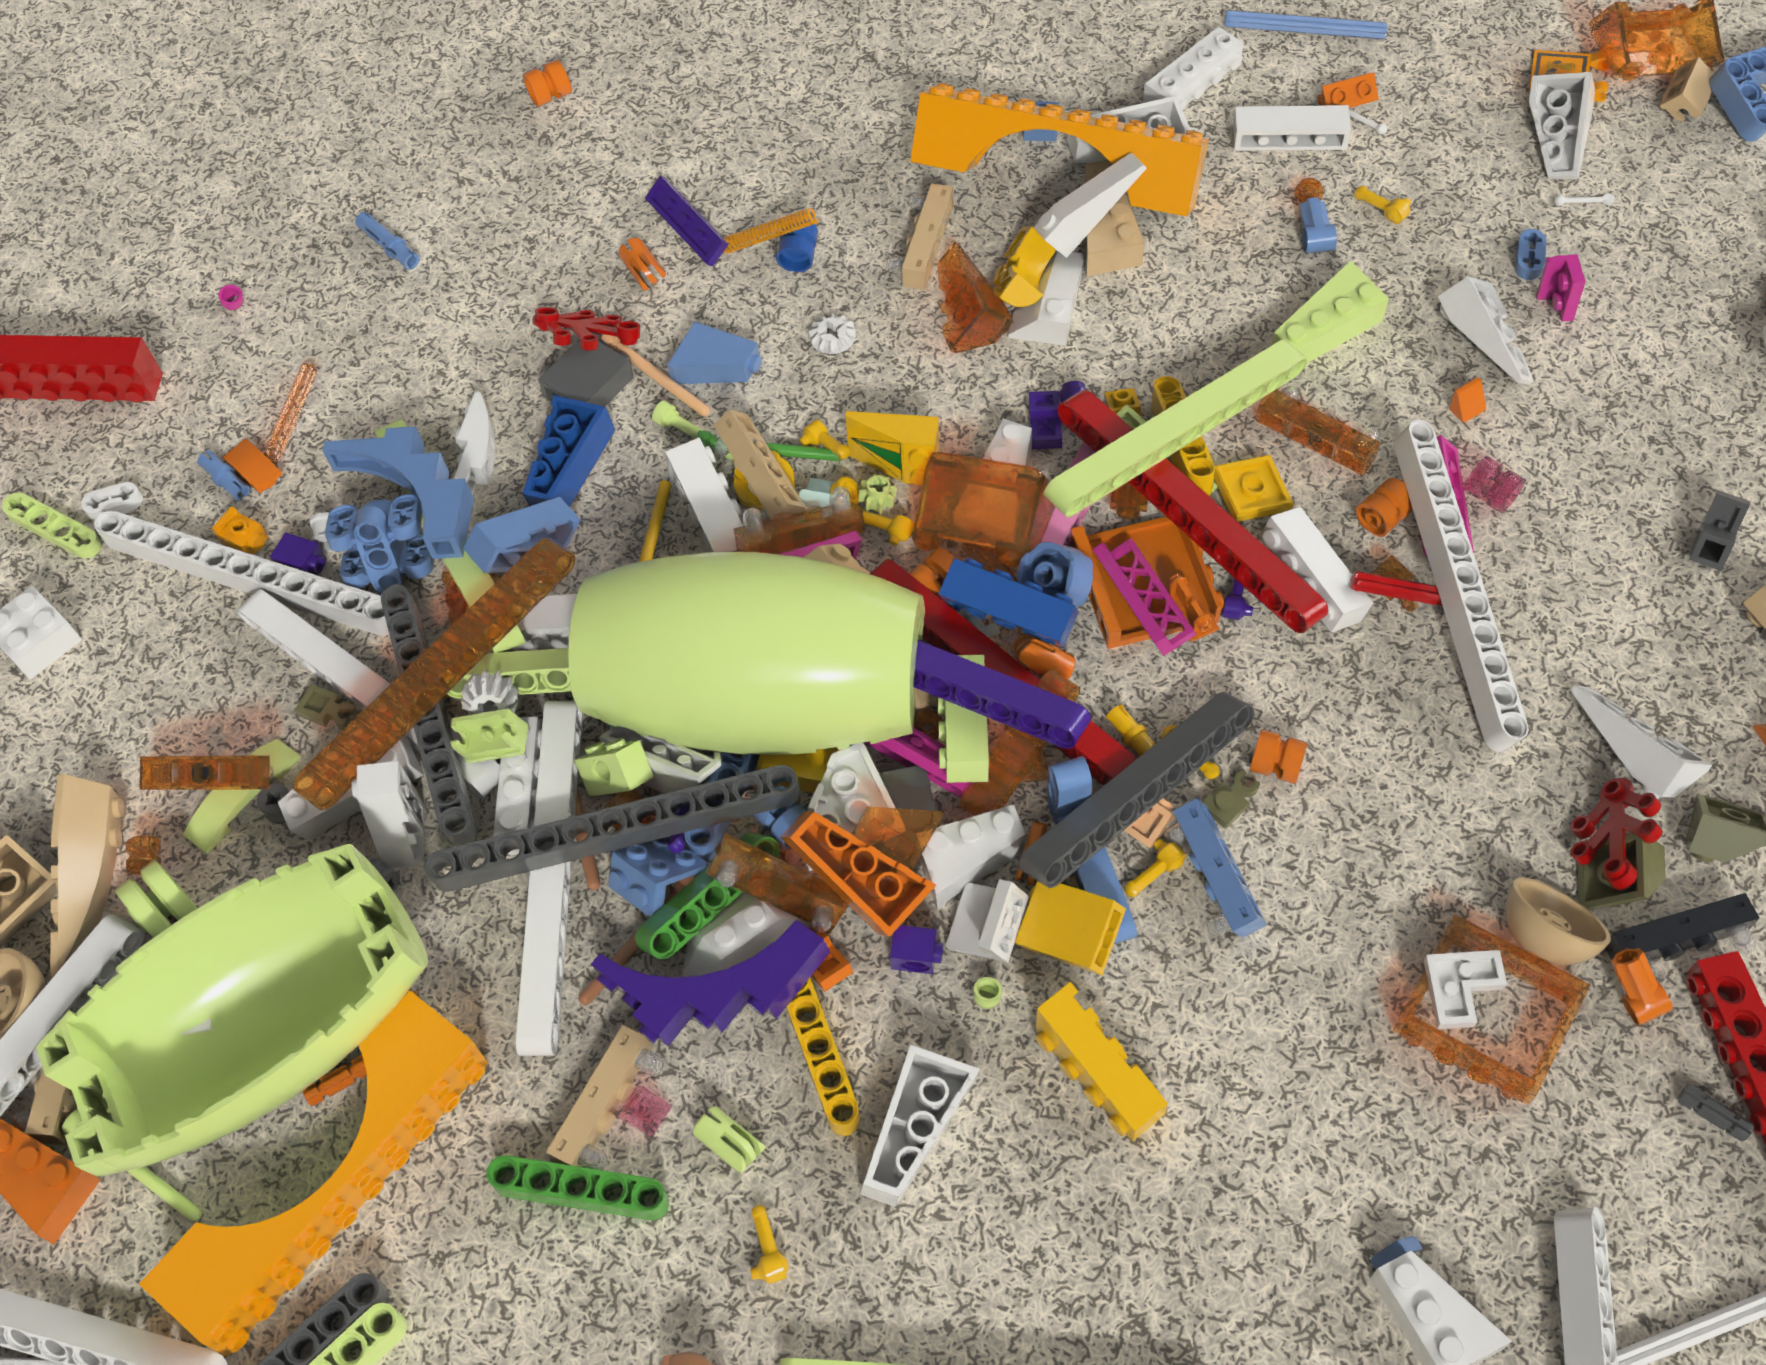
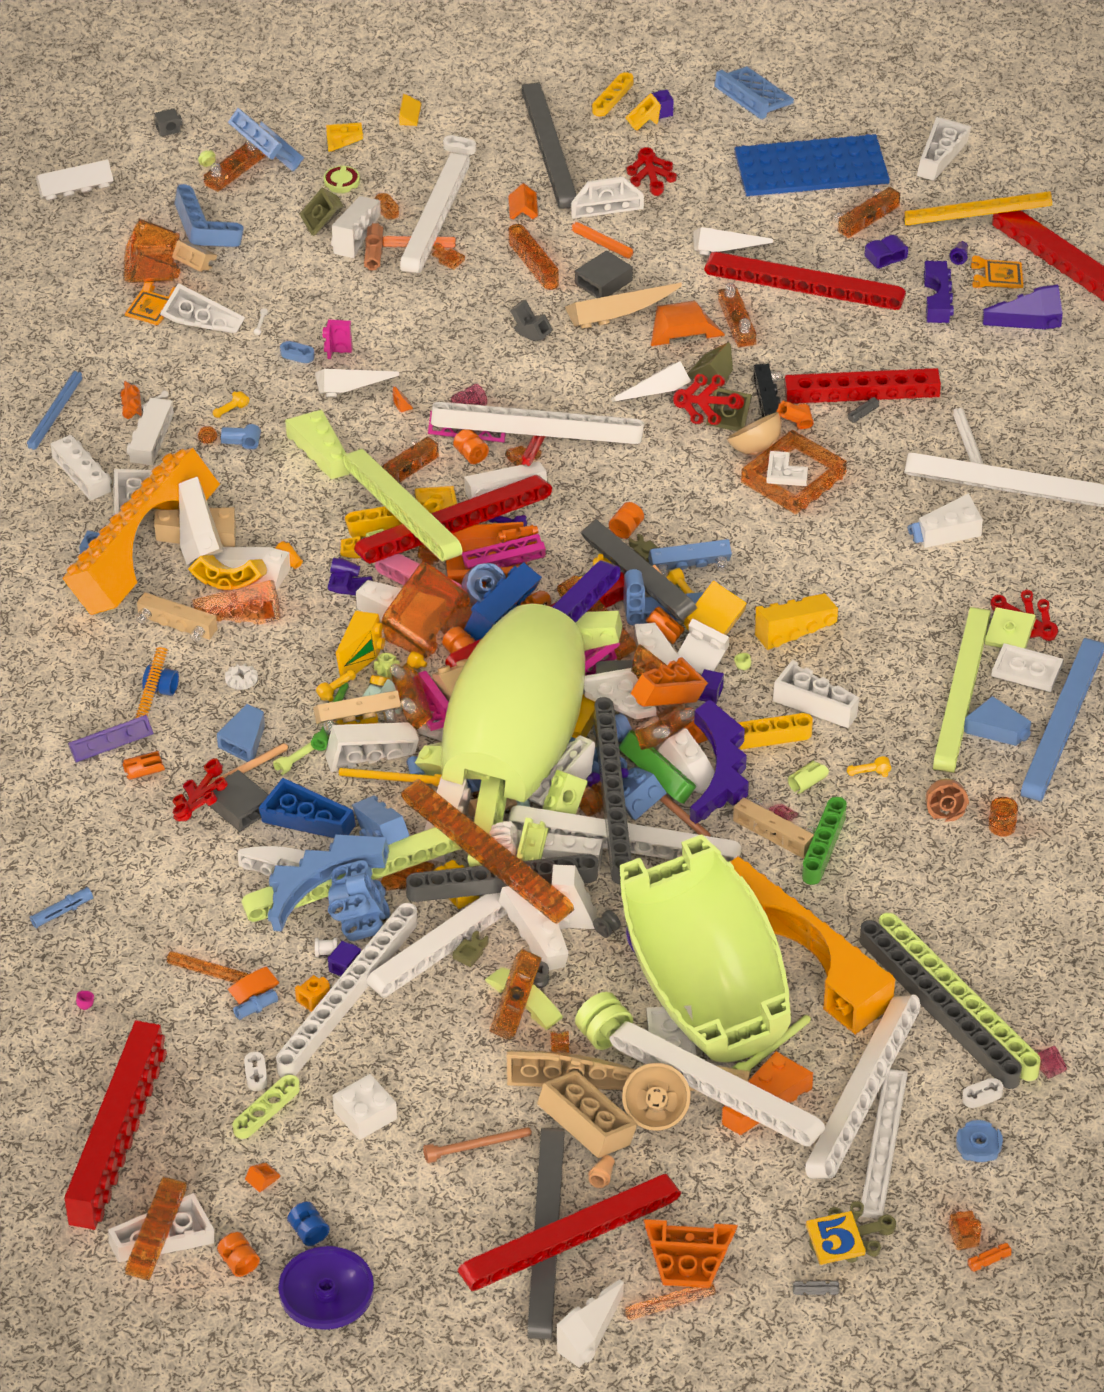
camera: 85 degrees left, 15 degrees down
none -> light orange cone [275,541,303,569]

